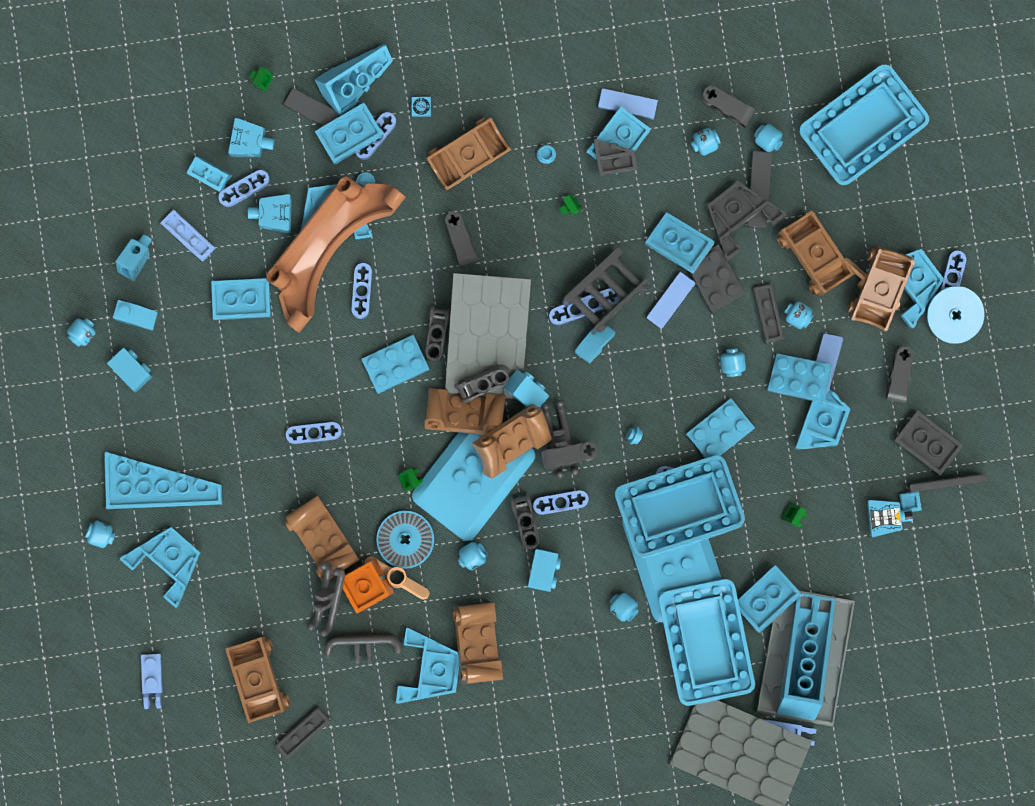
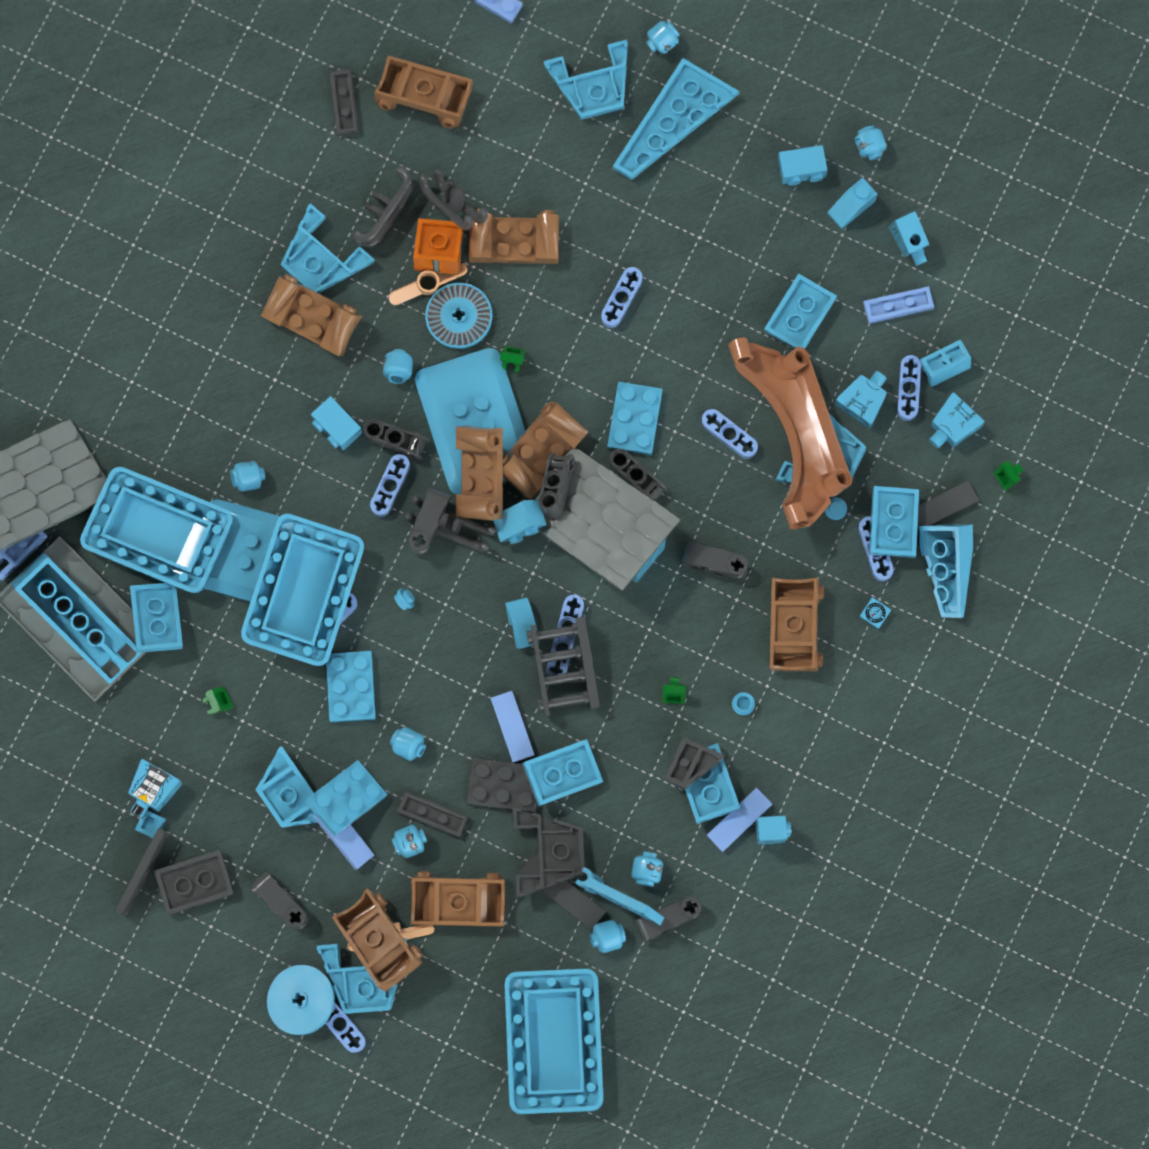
camera: 130 degrees right, 5 degrees down
none -> medium azure tile [575,867,665,926]
none -> medium azure brick [756,816,791,845]

